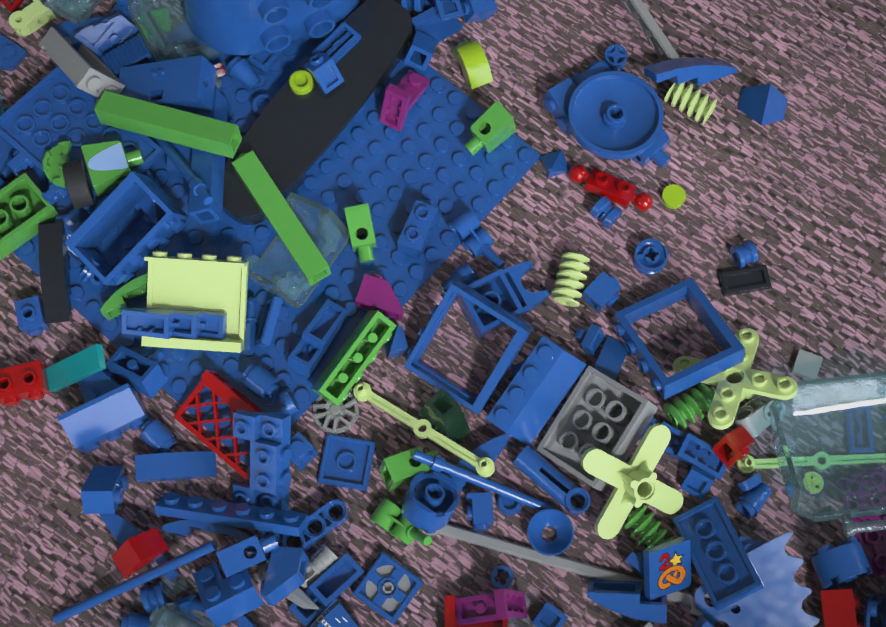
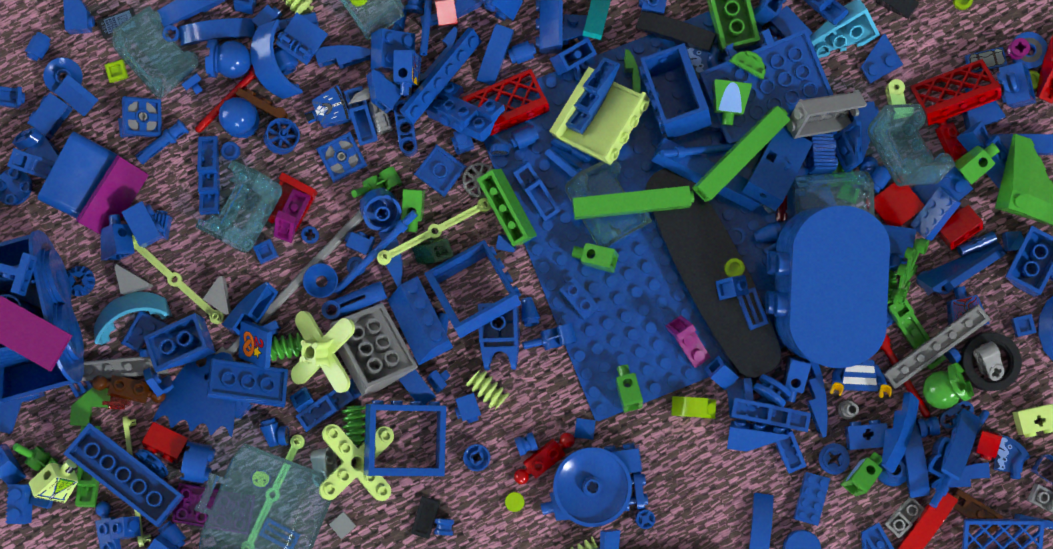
camera: 120 degrees right, 10 degrees up
black tyre [62,159,95,209] -> none
magenta slope [355,274,404,322] -> none
red brick [712,425,755,468] -> none

